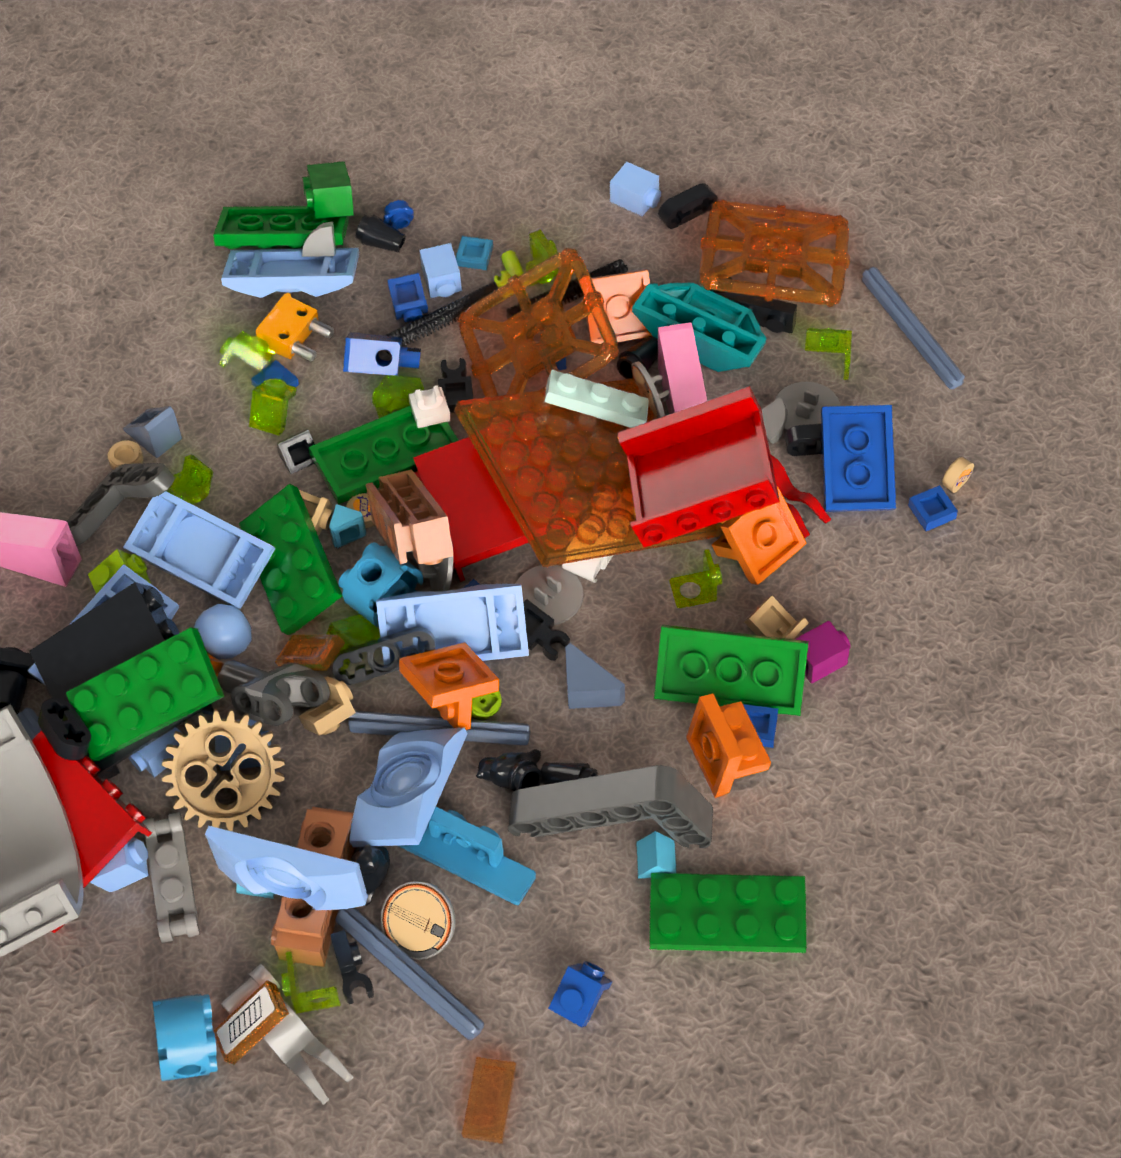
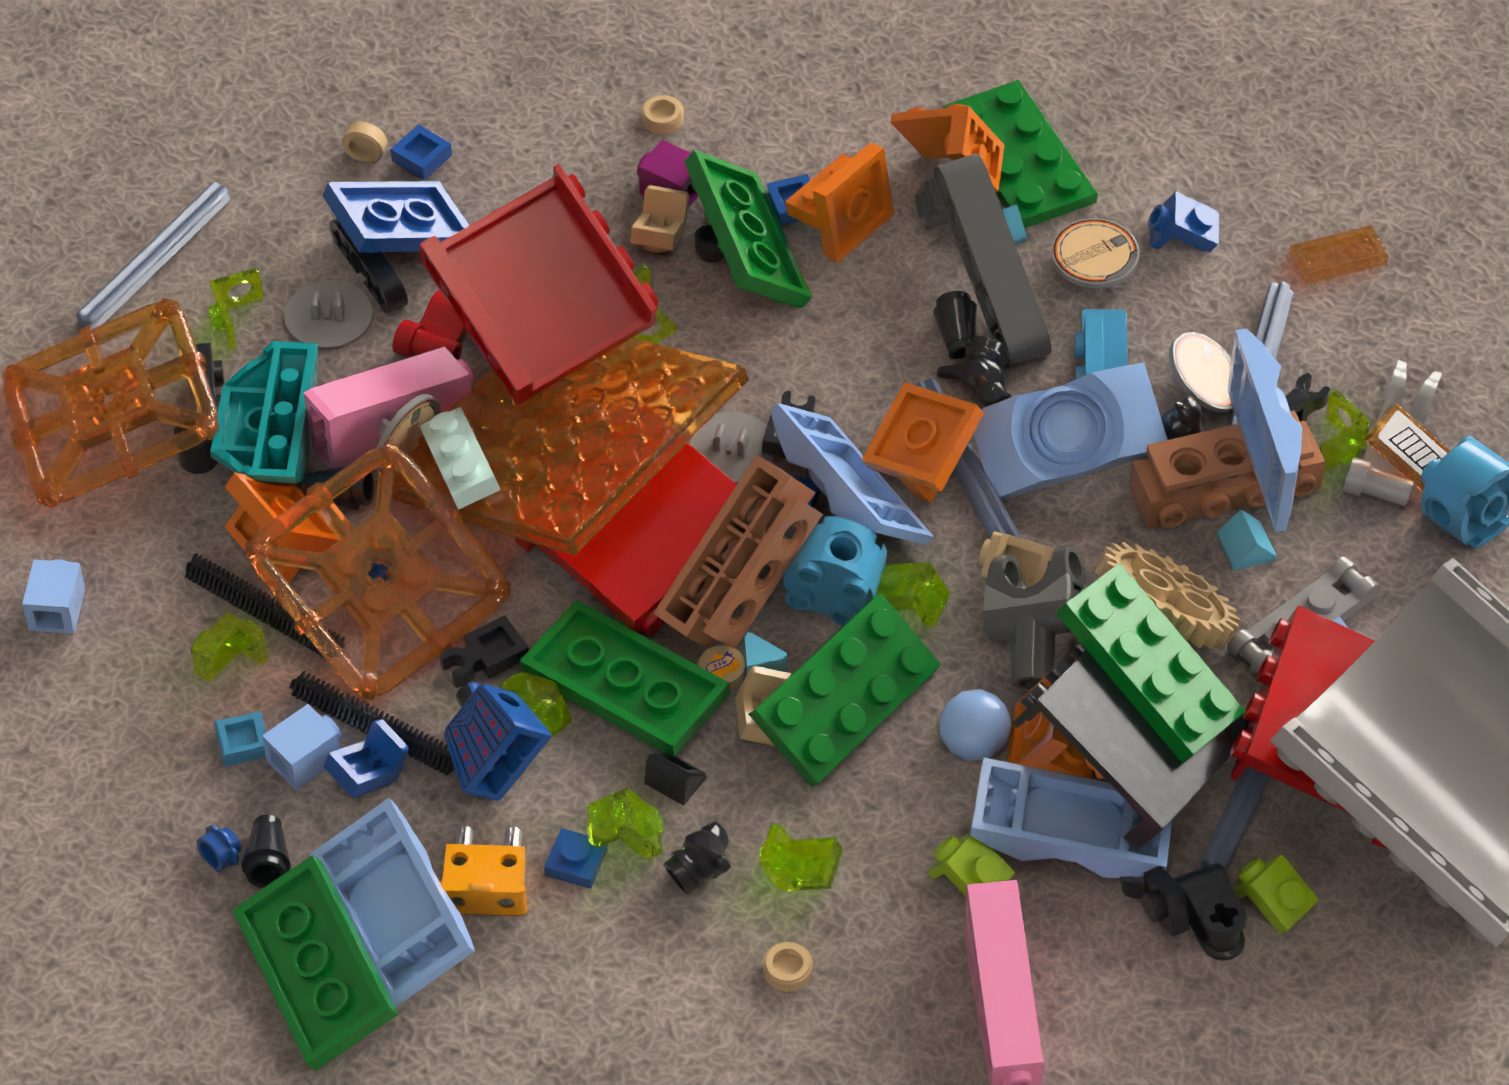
camera: 120 degrees left, 5 degrees down
black beam [38,698,92,760] -> none
dark grey beam [66,463,175,546] -> none
sand blue slope [123,406,182,459] -> none
light blue slope [123,491,276,609] -> none
clear neon green bracket [218,331,276,371] -> none
clear orange tile [275,635,345,671] -> none
green brick [302,161,354,219] -> none
light grey tile [302,222,336,257] -> none
black beam [332,627,435,685] -> none
white tile [409,385,450,428] -> none
lime arm [494,250,524,292] -> none
sand blue slope [565,643,625,709] -> none
black beam [658,183,718,229] -> none
light grey tile [762,397,788,444] -> none
none -> tan tile [641,95,684,134]
none -> black animal [663,821,731,895]
none -> orange bracket [891,104,1005,192]
none -> piece [1051,218,1140,288]

